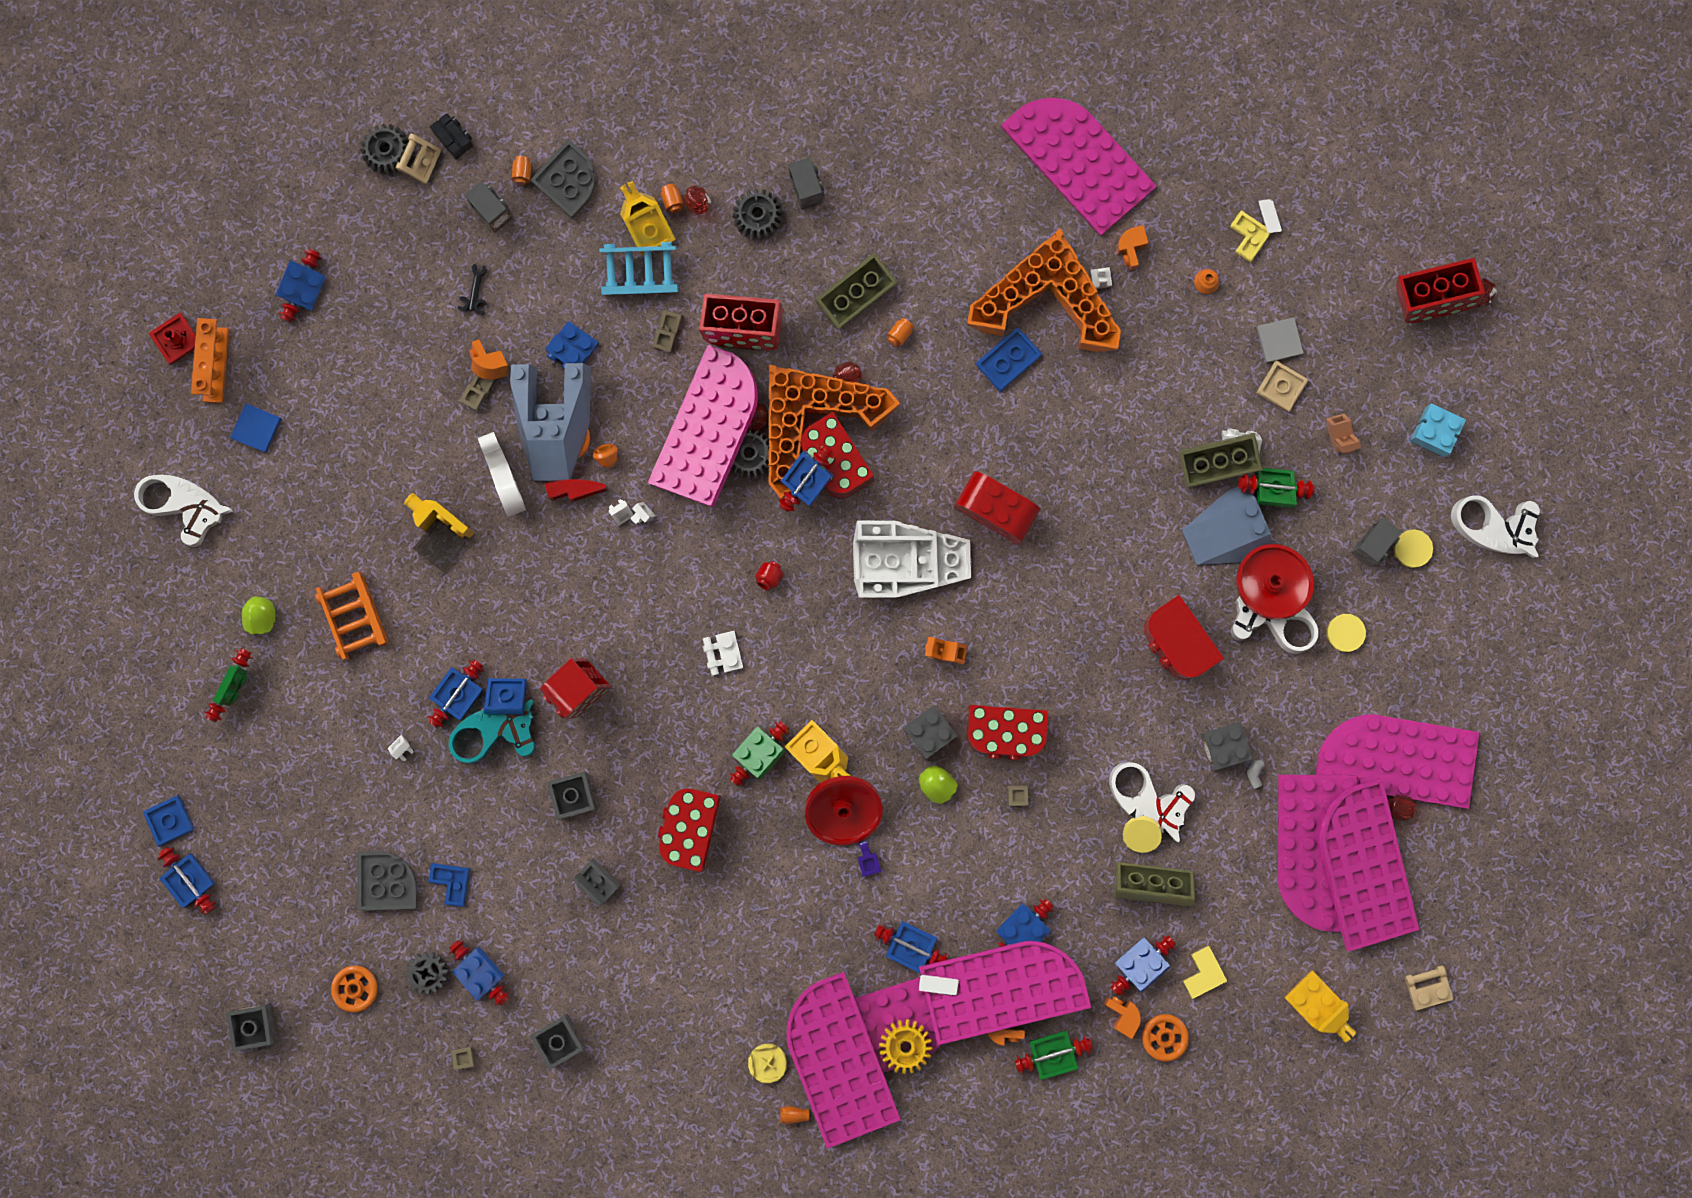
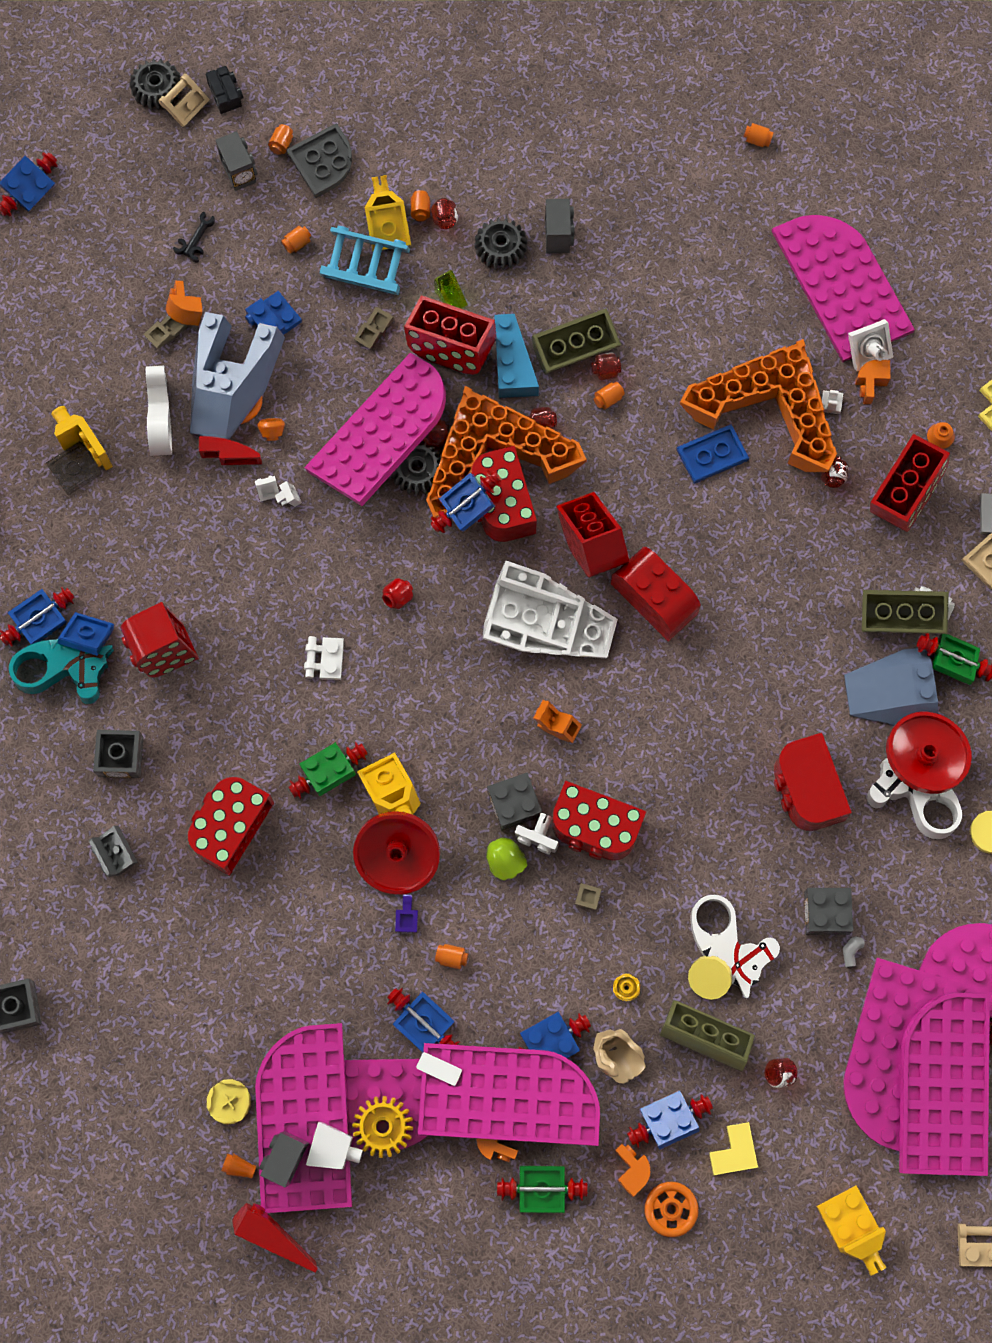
camera: 15 degrees right, 10 degrees down
none -> red wedge [232,1203,318,1273]
none -> dark grey brick [259,1131,309,1187]
none -> orange brick [281,226,311,254]
none -> white torso [306,1122,363,1169]
none -> clear neon green slope [434,270,468,309]
none -> orange brick [435,944,469,970]
none -> dark azure wedge [494,314,539,398]
none -> white plate [515,813,559,855]
none -> red brick [556,492,629,578]
none -> clear red head [591,353,621,380]
none -> tan hair [593,1029,646,1084]
none -> yellow plate [613,973,640,1001]
none -> orange brick [743,123,774,148]
none -> clear red head [764,1058,798,1088]
none -> clear red head [821,456,848,488]
none -> white plate [848,319,893,371]
none -> red brick [870,434,950,532]

